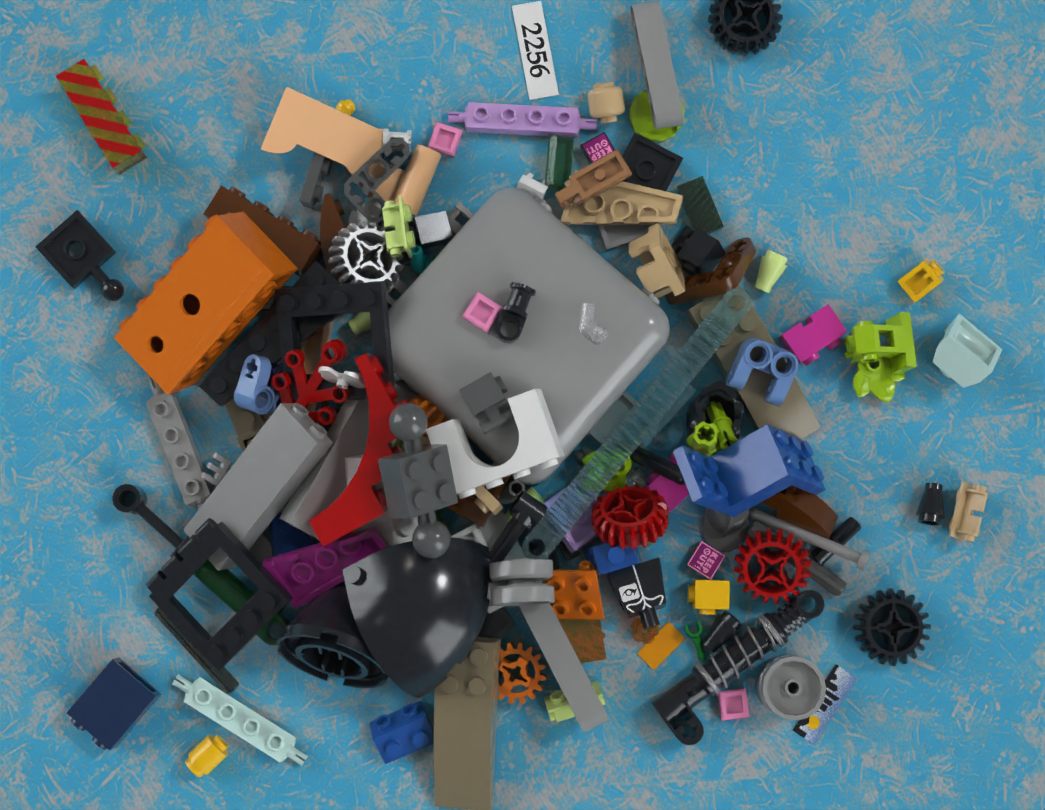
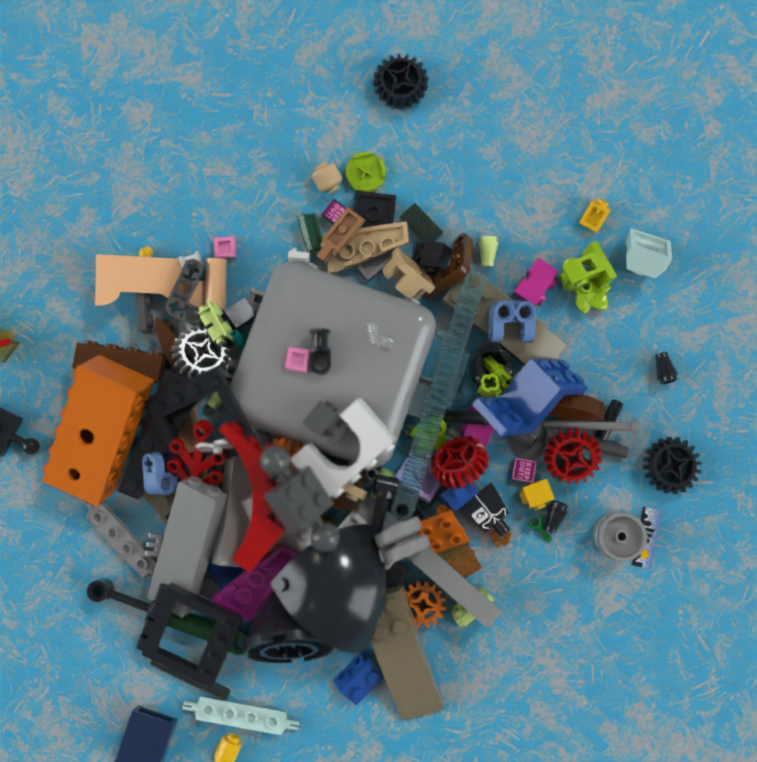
camera: 15 degrees left, 0 degrees up
lavender plate [448,102,597,138] -> none
white sticker [512,1,559,100] -> none
light grey beam [630,0,683,130] -> none
light orange sticker [637,621,686,670] -> none
black piece [652,590,825,745] -> none
bright pink tile [717,688,750,721] -> none
tan hinge [948,481,988,542] -> none

